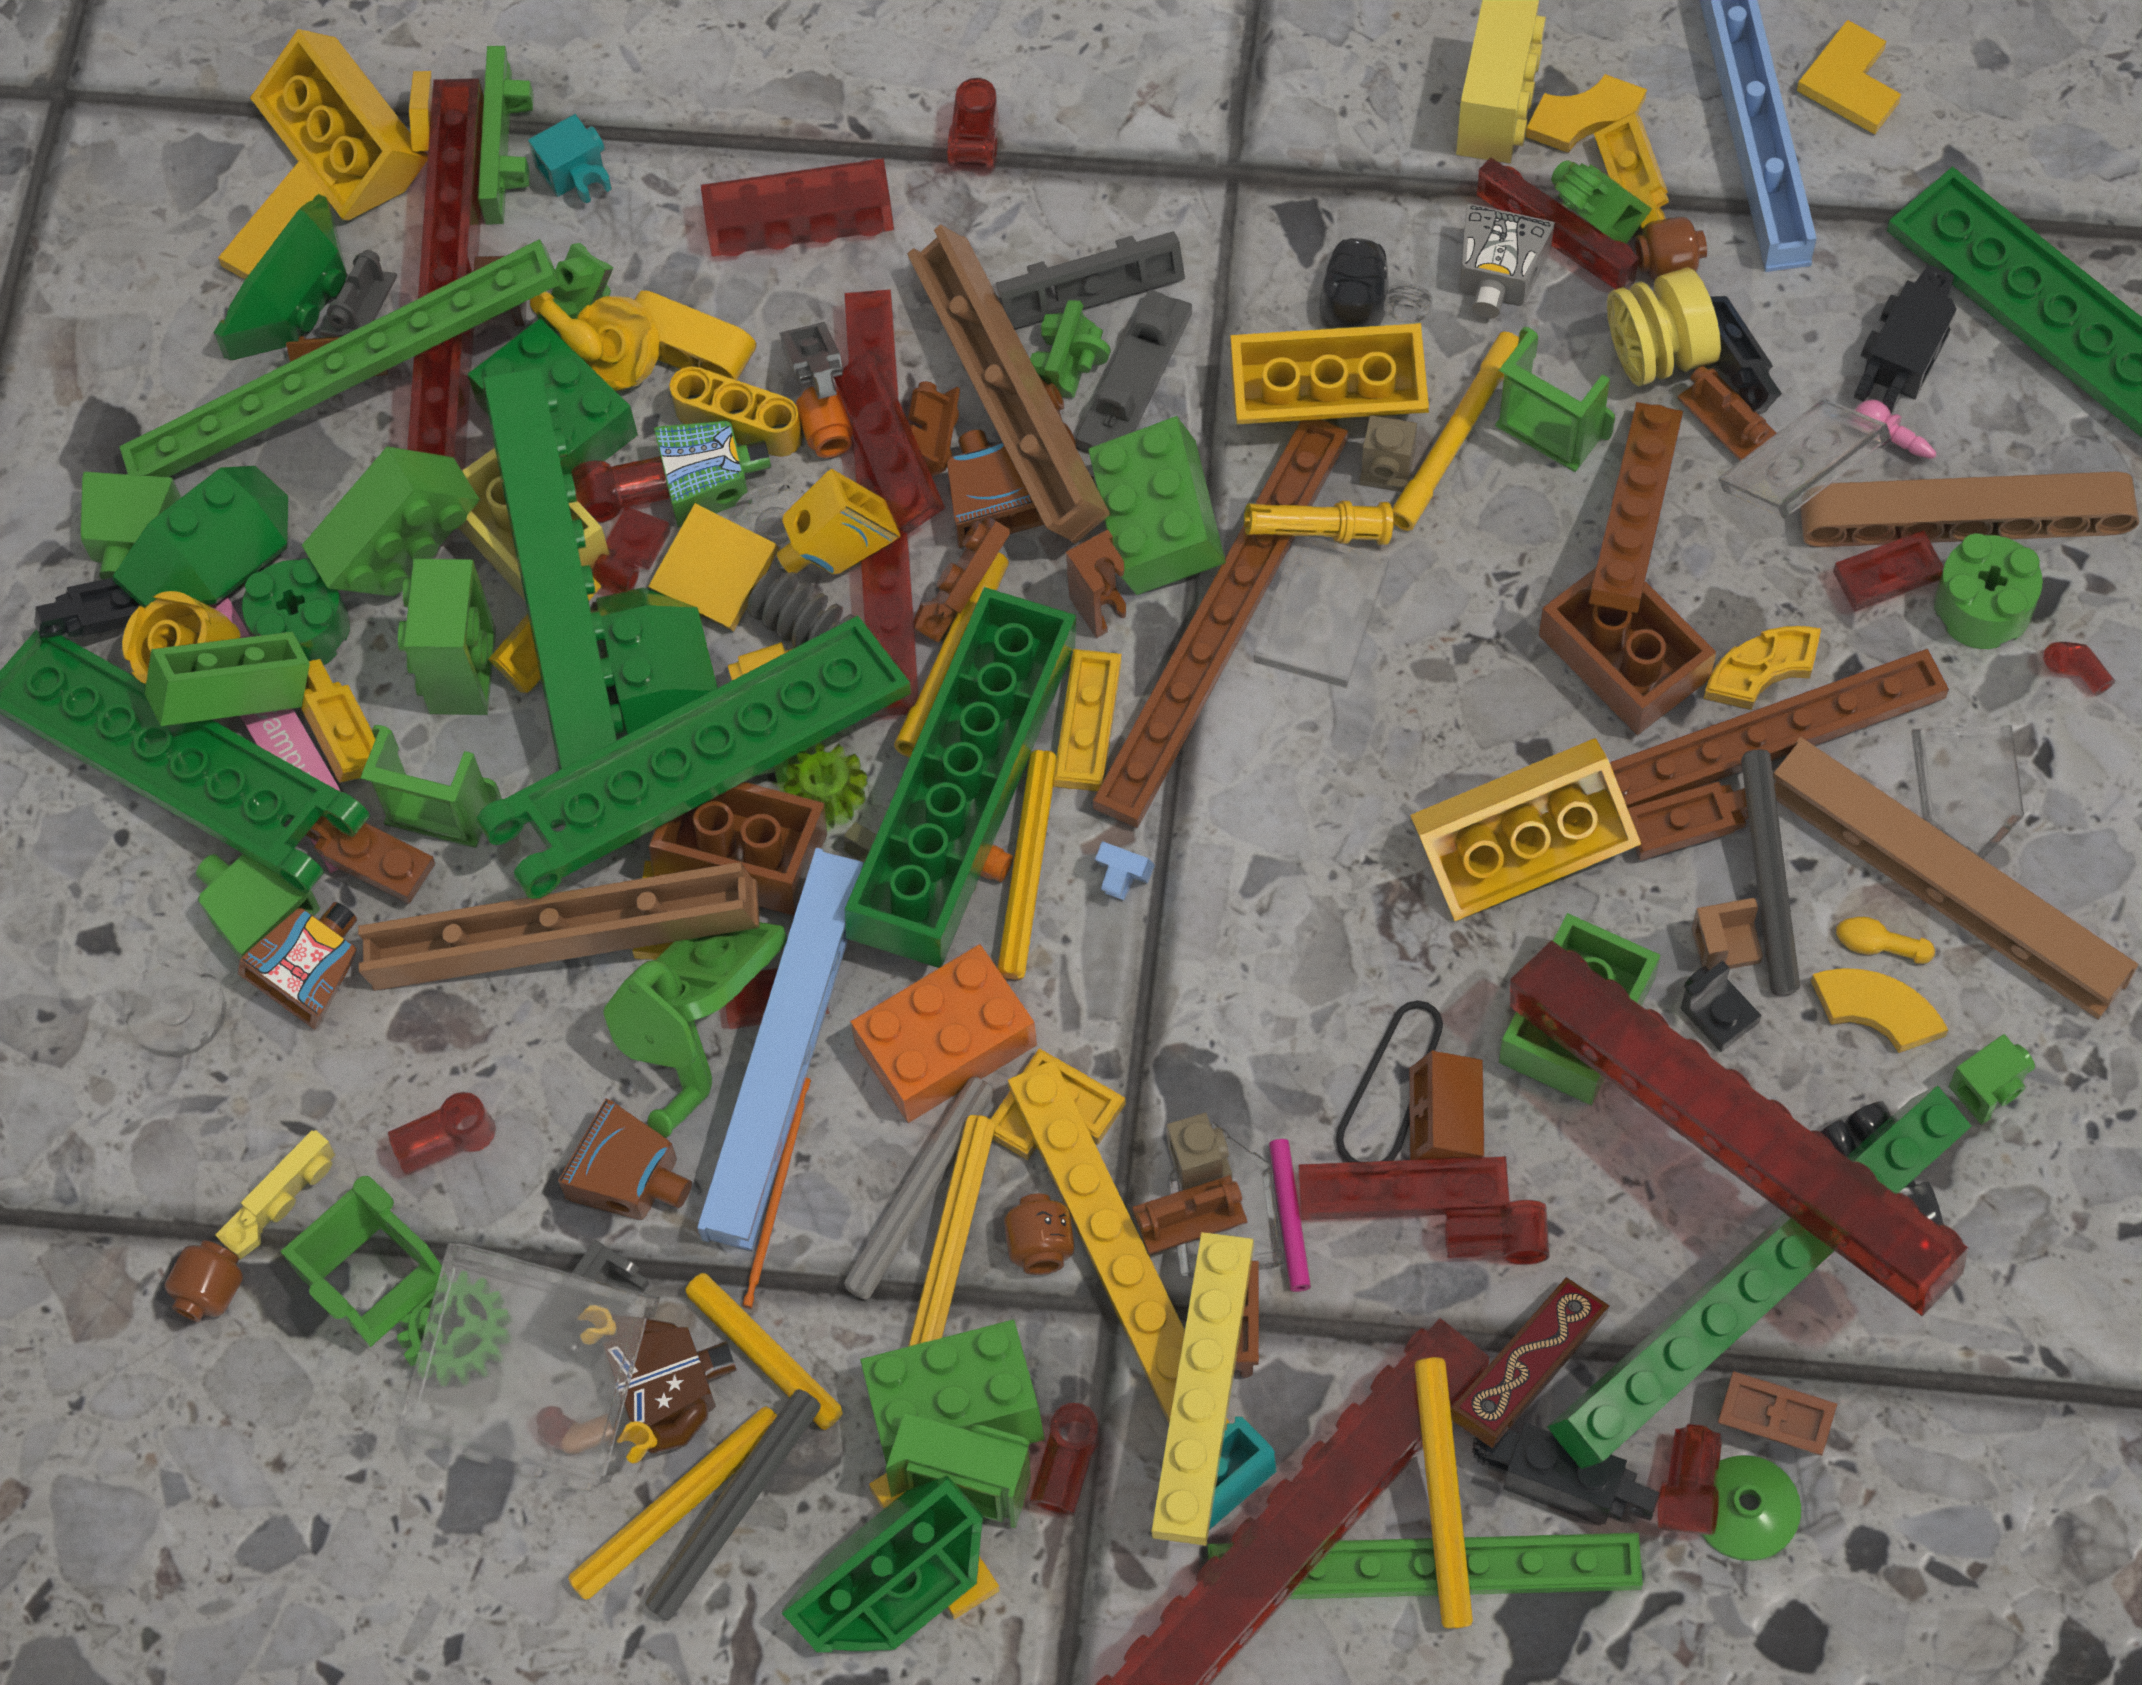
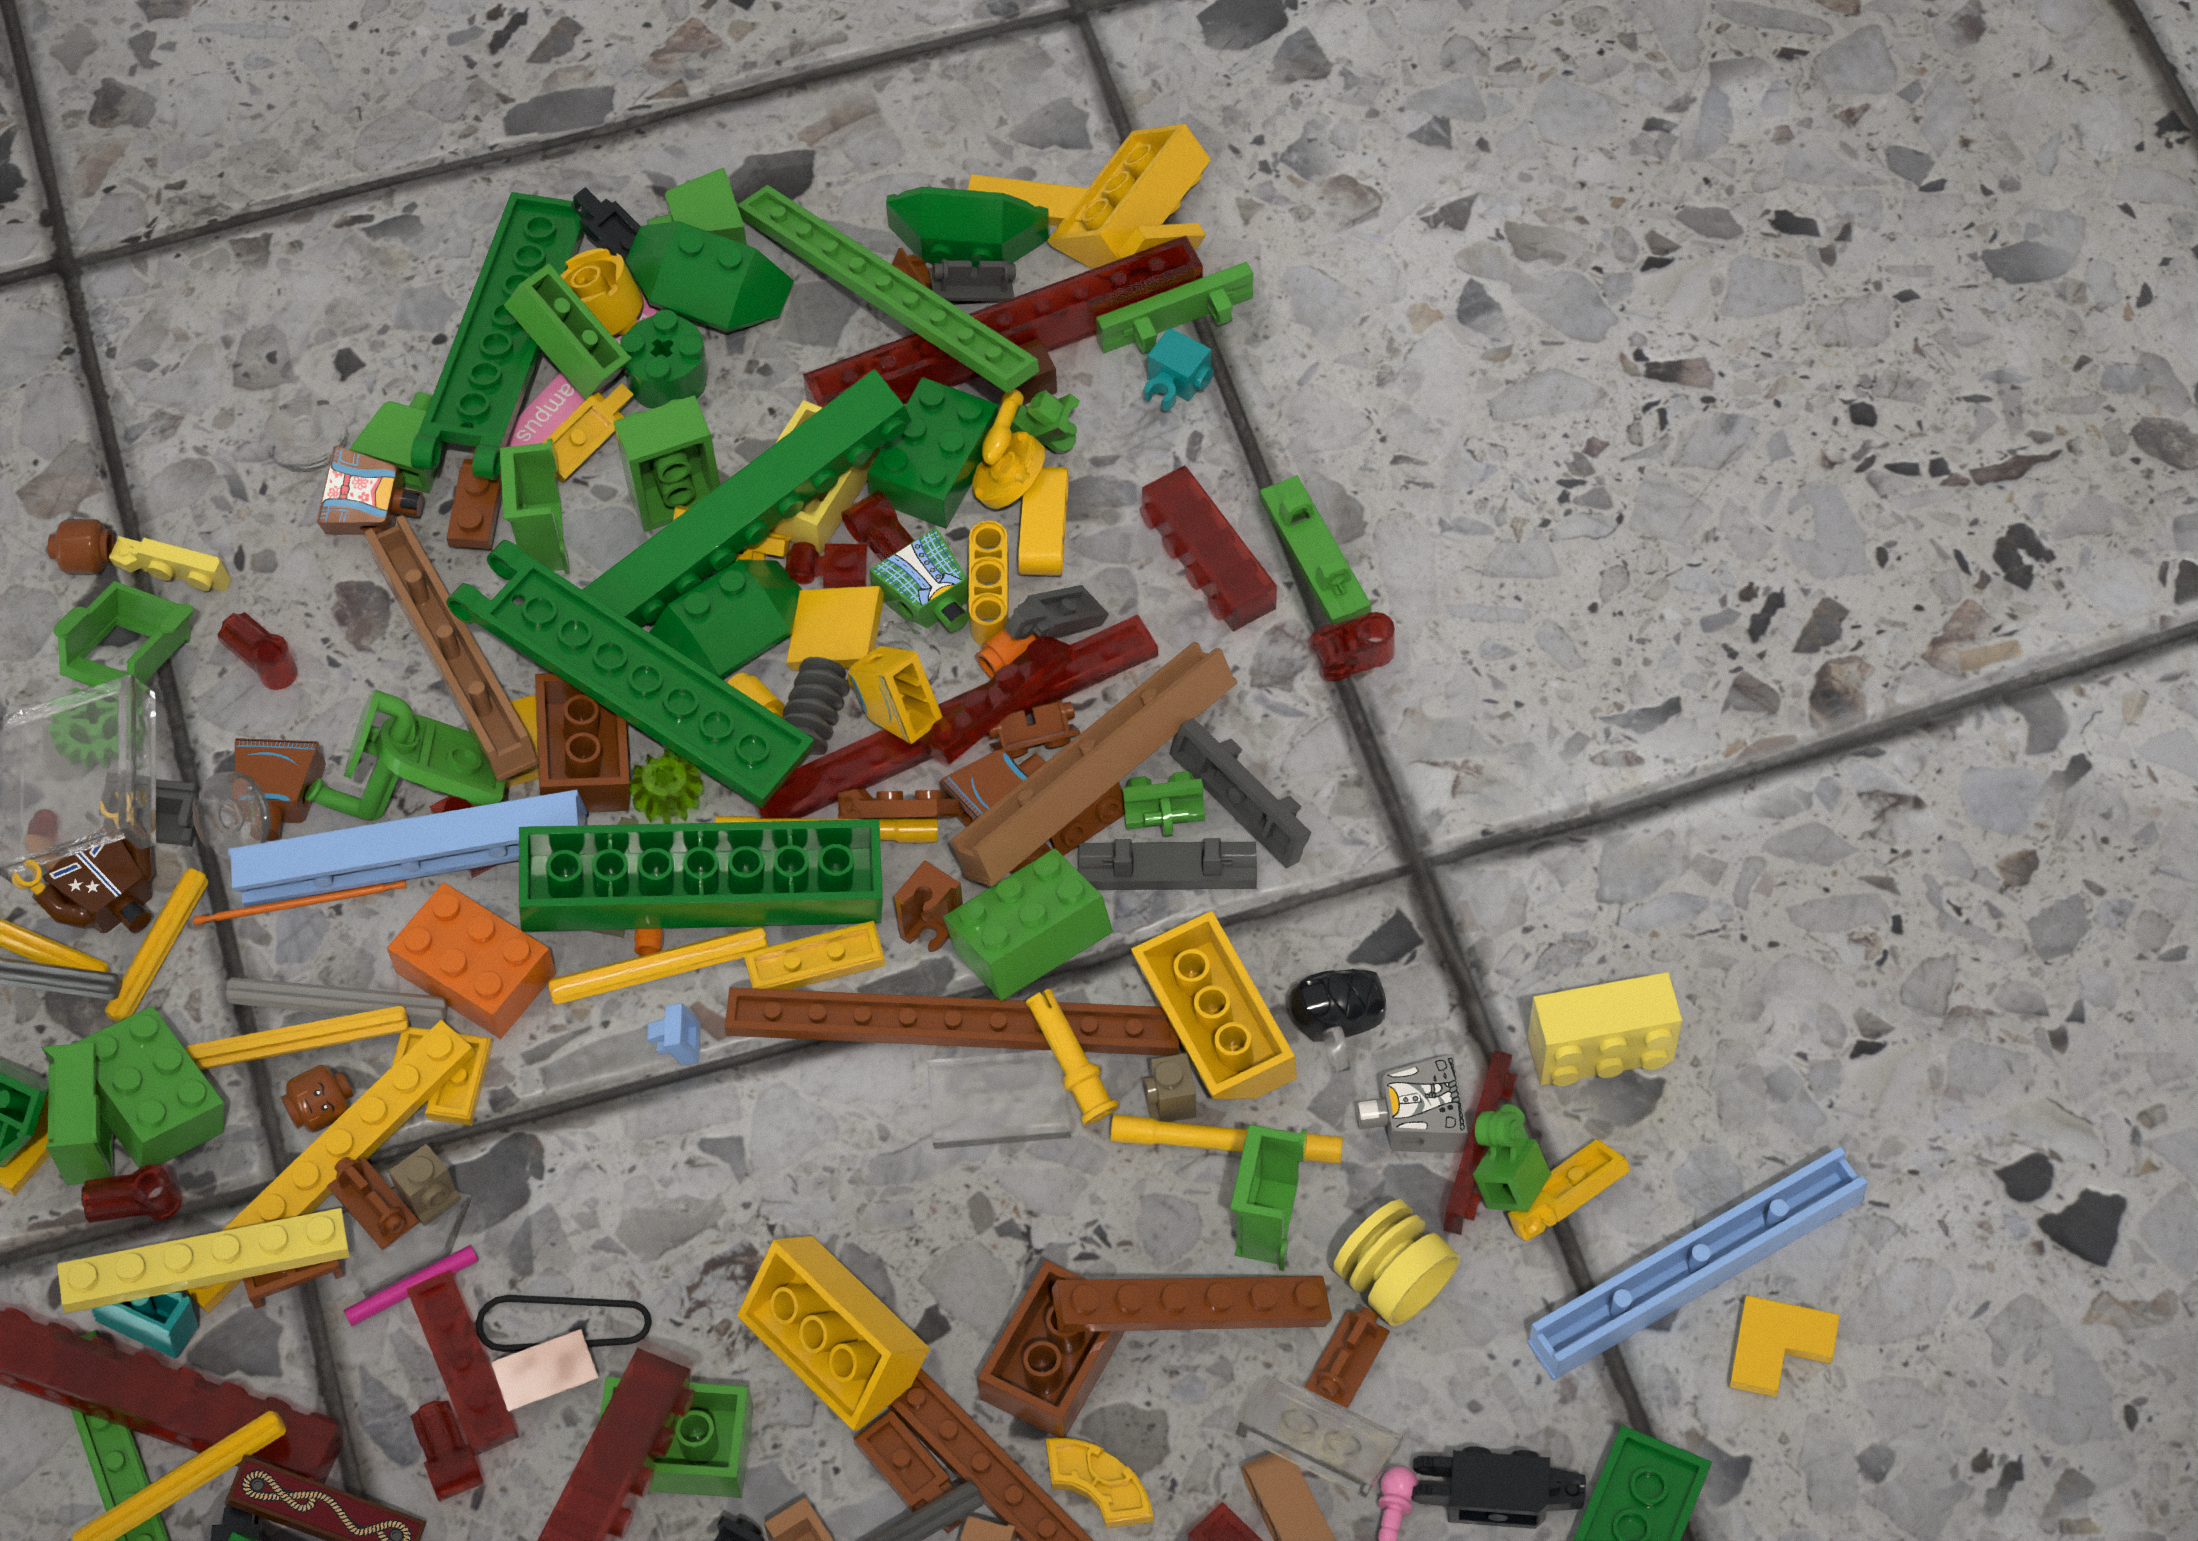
camera: 65 degrees right, 5 degrees down
bright green brick [302,446,480,597] -> none
yellow tile [1525,74,1647,153] -> none
dark orange head [1635,217,1707,281] -> none
black hinge [1710,296,1782,413] -> none
none -> clear tile [192,771,271,860]
none -> bright green hinge [1259,475,1371,629]

